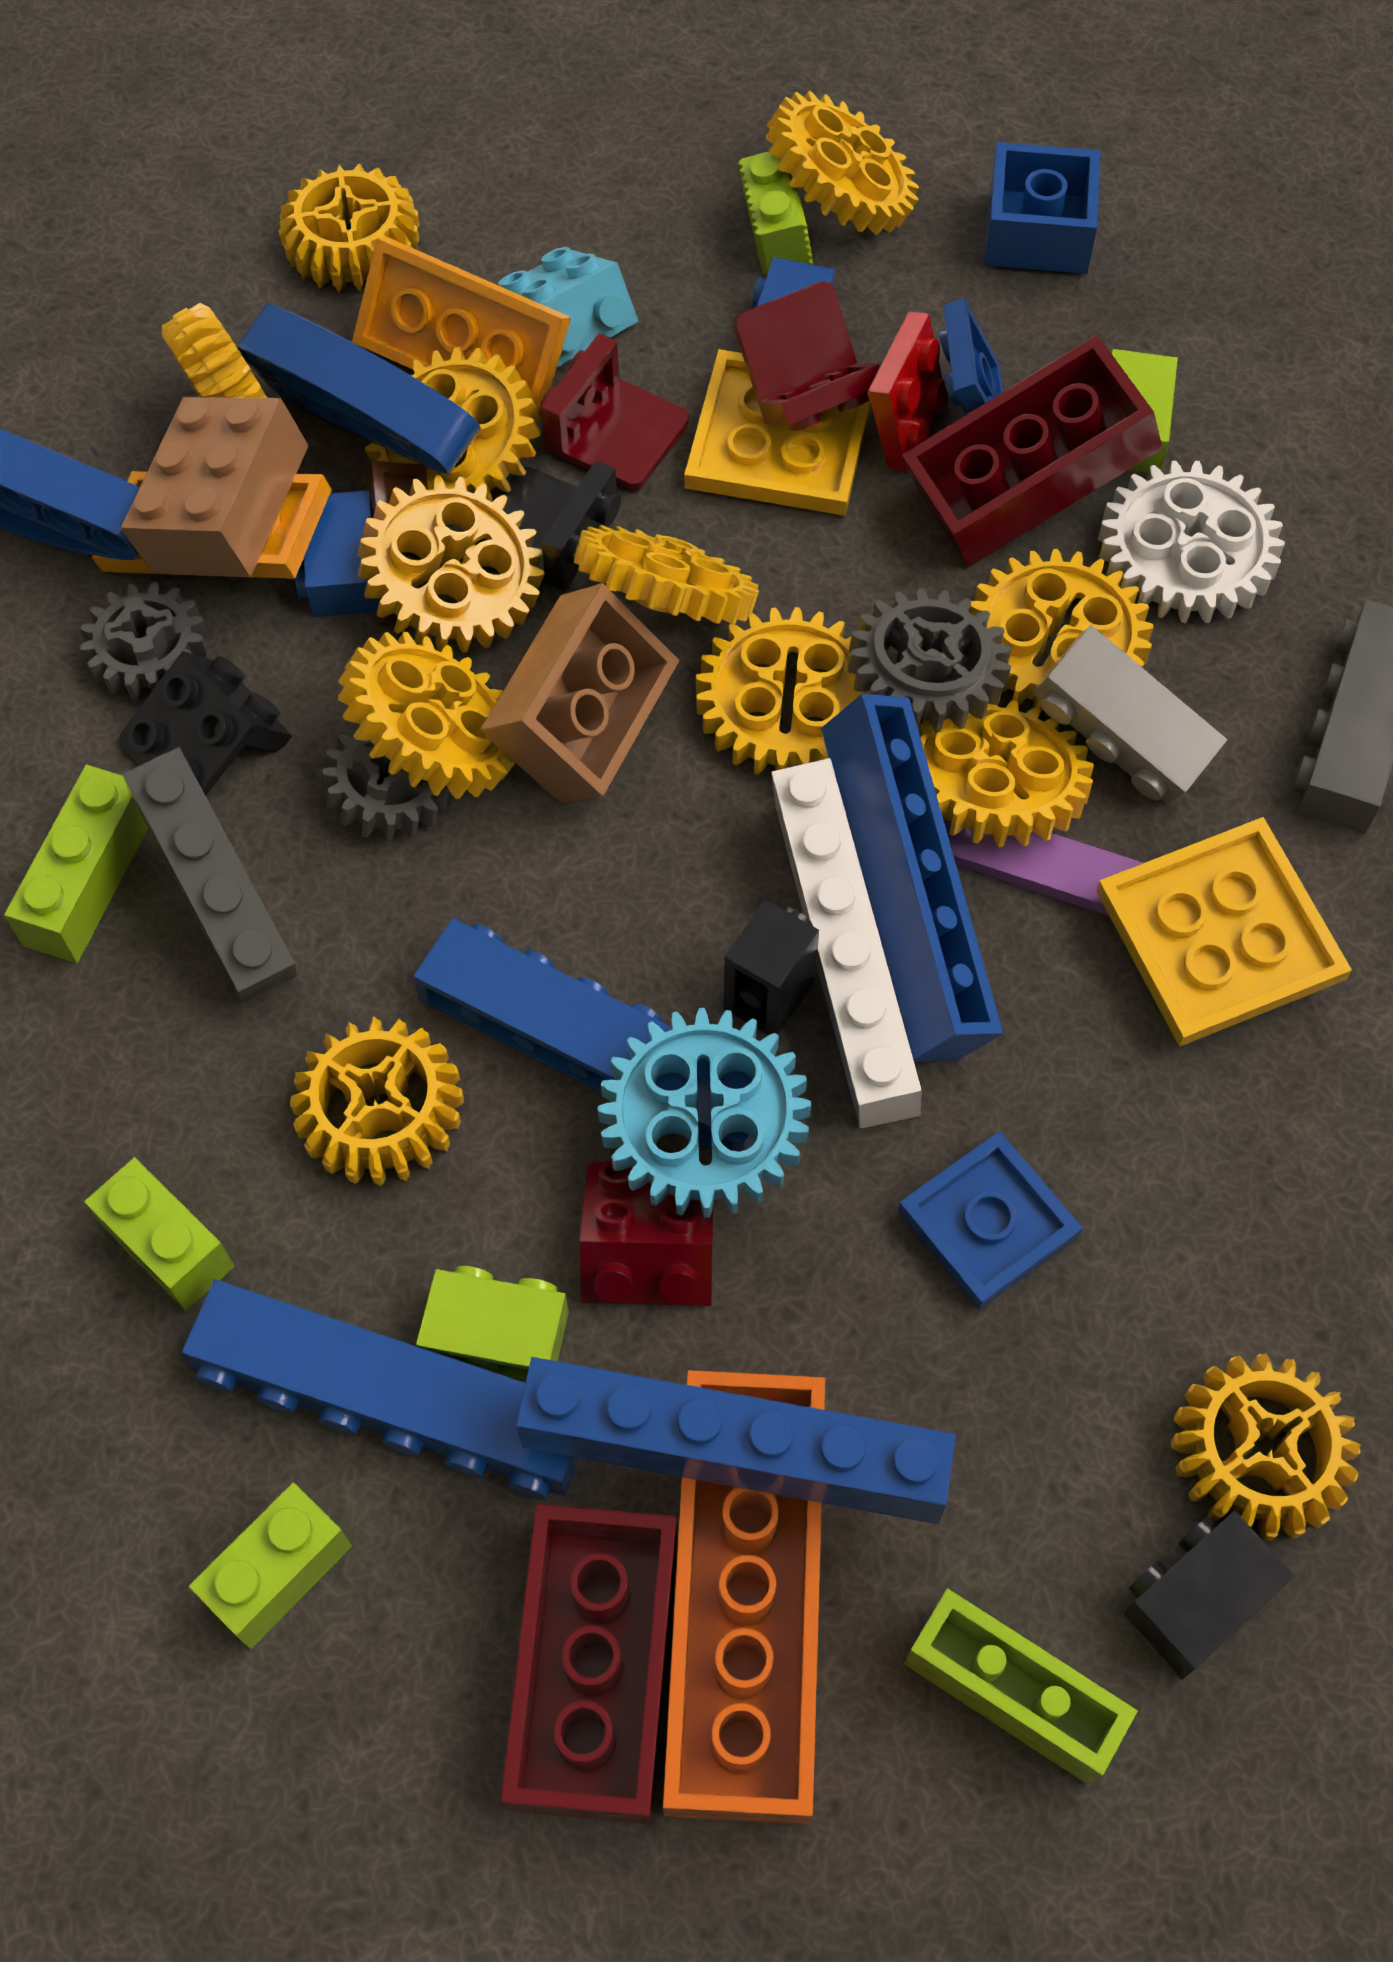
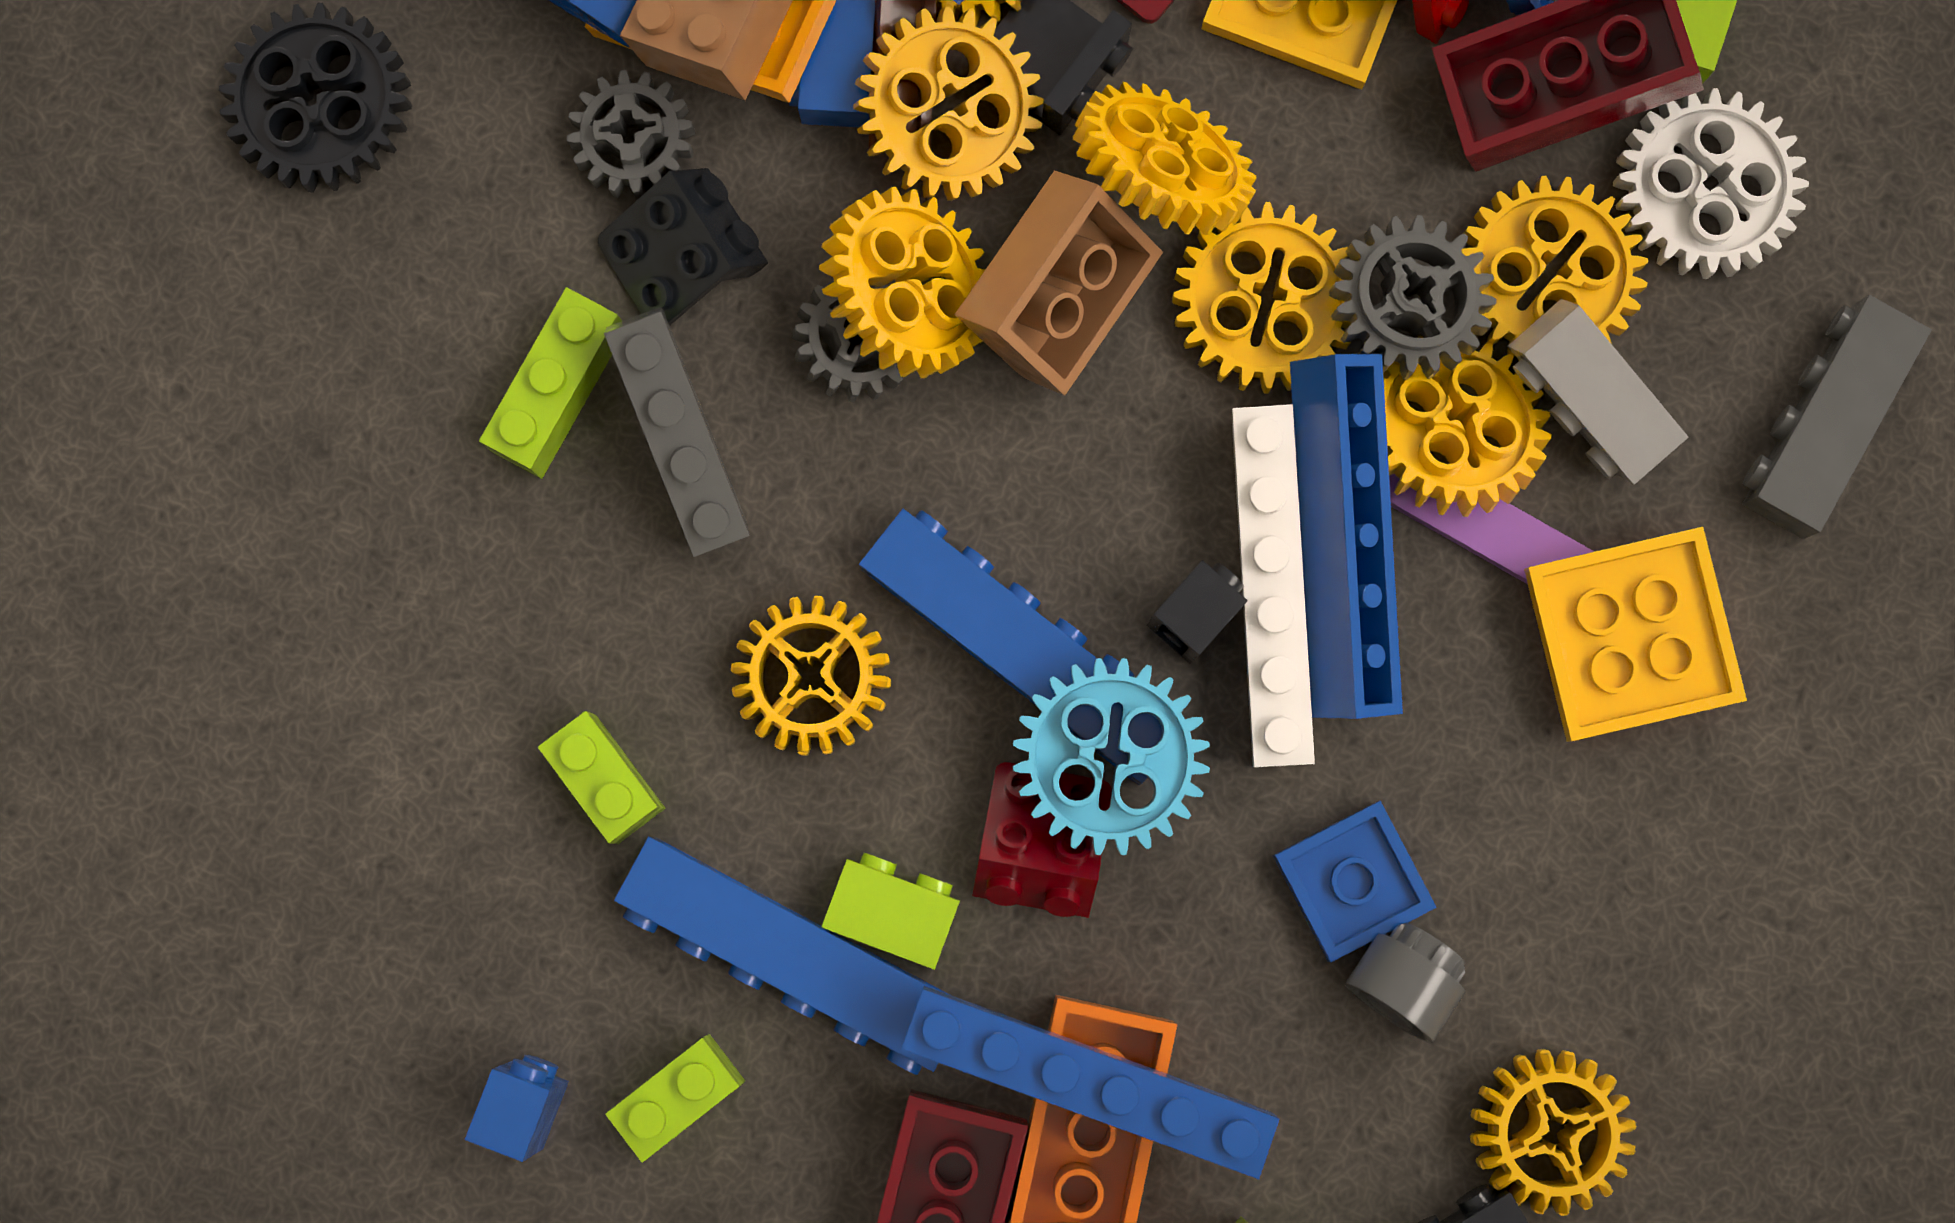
camera: 10 degrees right, 20 degrees up
none -> blue brick [465,1055,569,1162]
none -> dark grey piece [1345,923,1466,1044]

